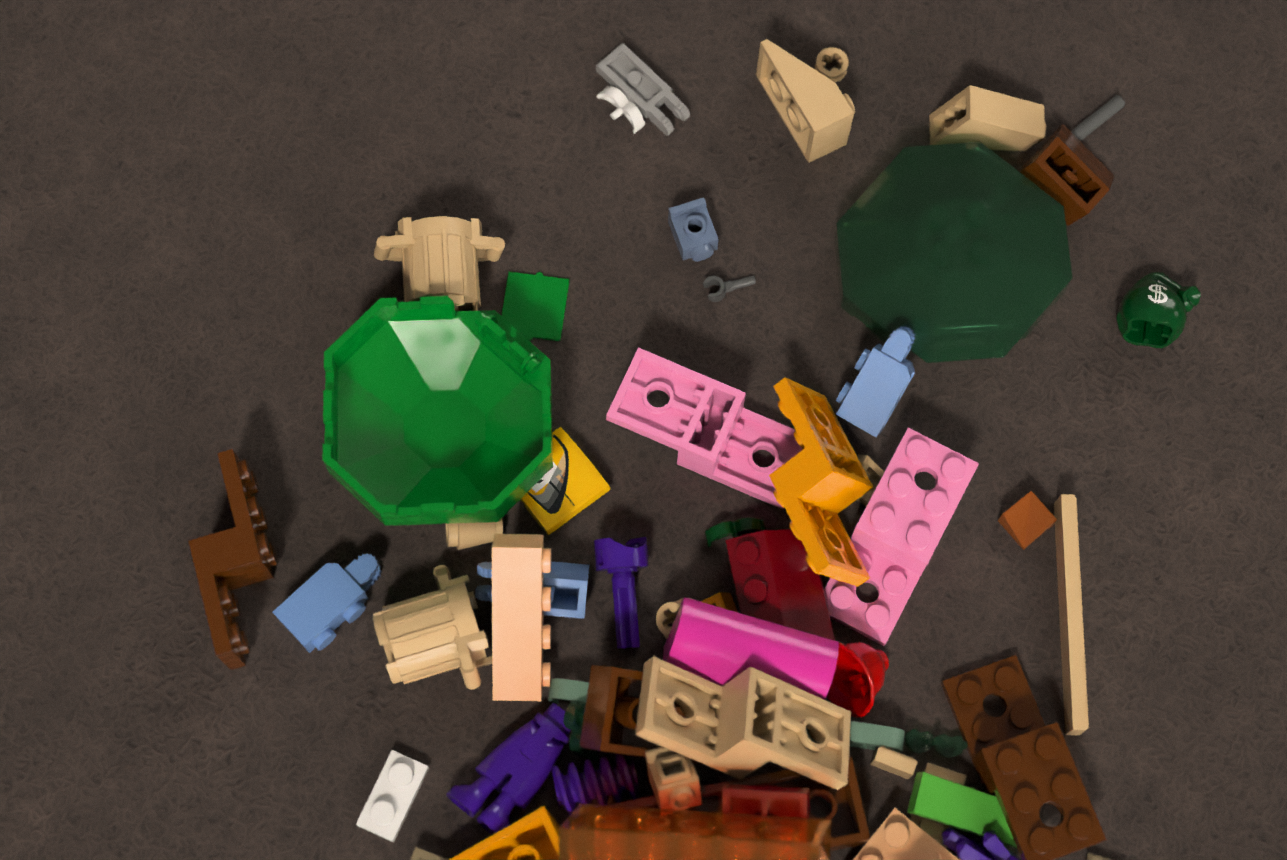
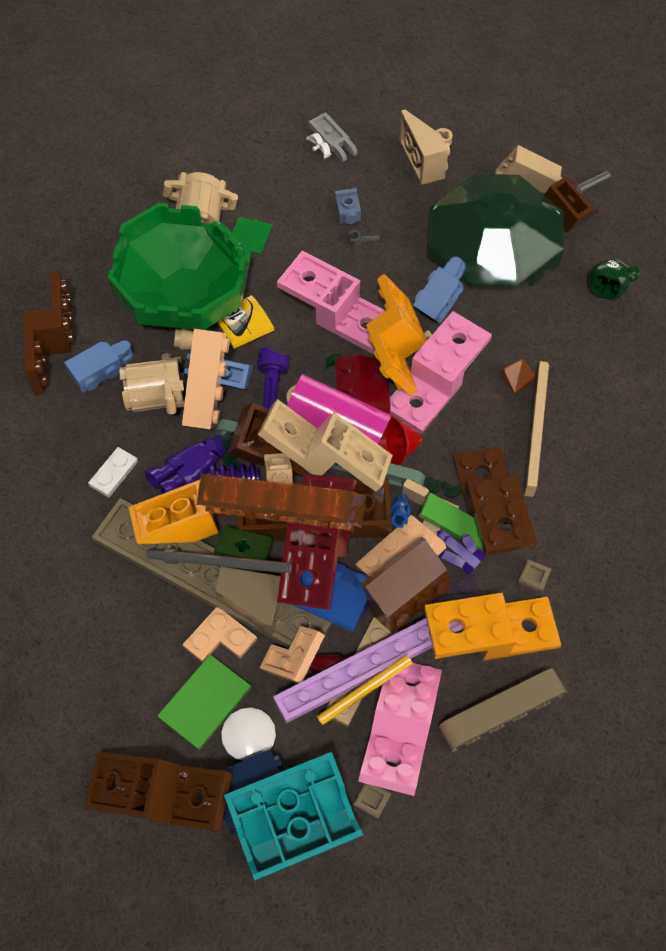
camera: 10 degrees right, 10 degrees down
none -> blue pin [391,494,411,528]

